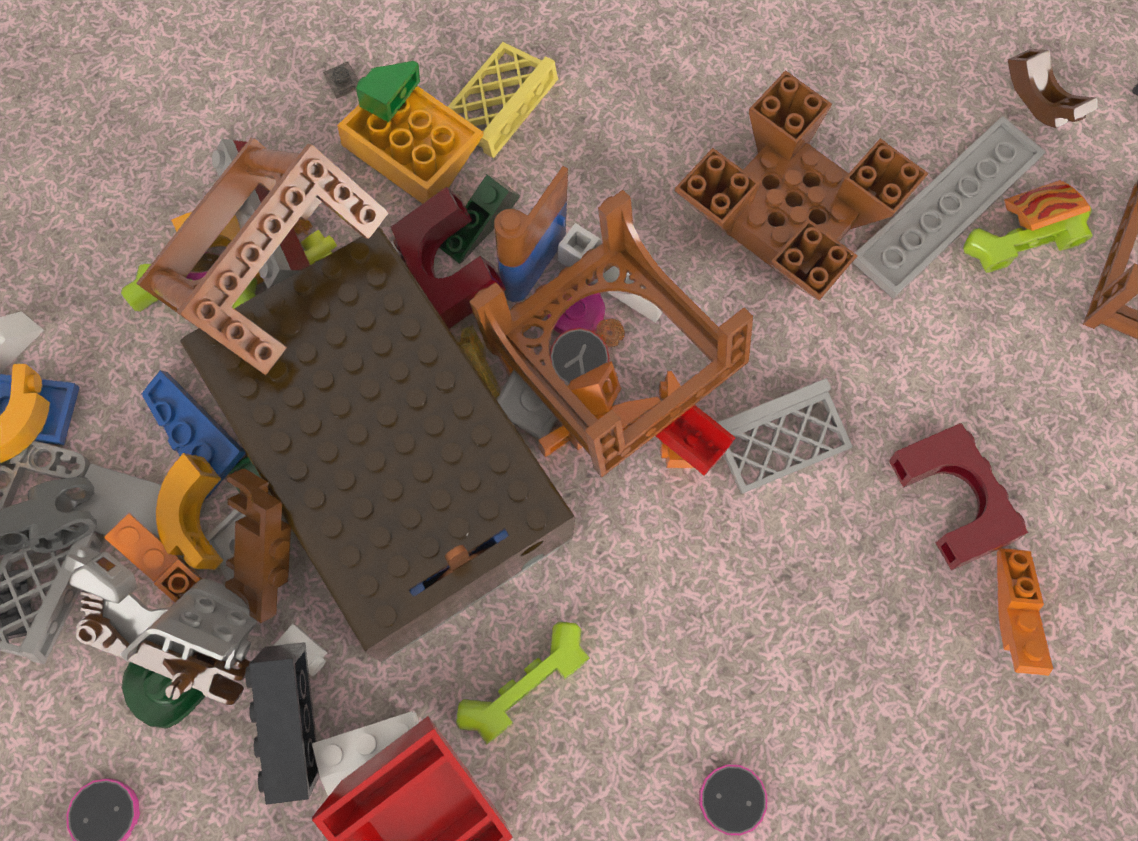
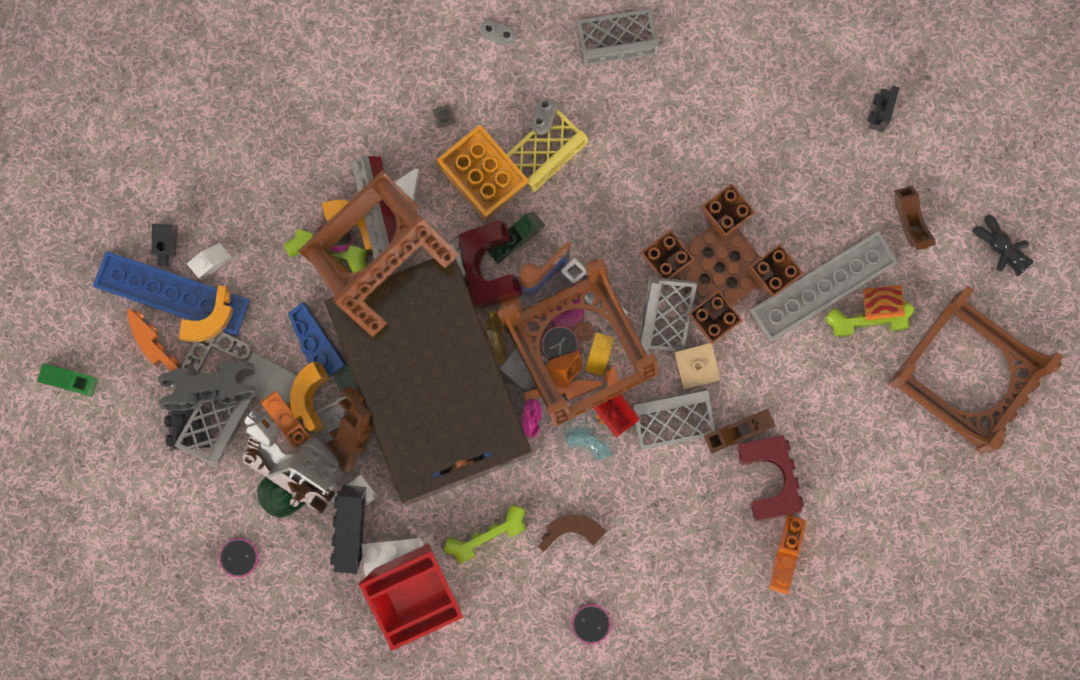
camera: 15 degrees right, 10 degrees up
green slope [356,61,420,122] -> none
none -> dark pink tile [522,399,542,437]
none -> light grey plate [531,98,557,135]
none -> reddish brown arch [538,515,607,552]
none -> clear light blue cylinder [564,428,613,461]
none -> yellow slope [585,332,615,377]
none -> light grey fence [638,274,697,352]
none -> tan plate [674,343,721,389]
none -> reddish brown arch [704,408,776,454]

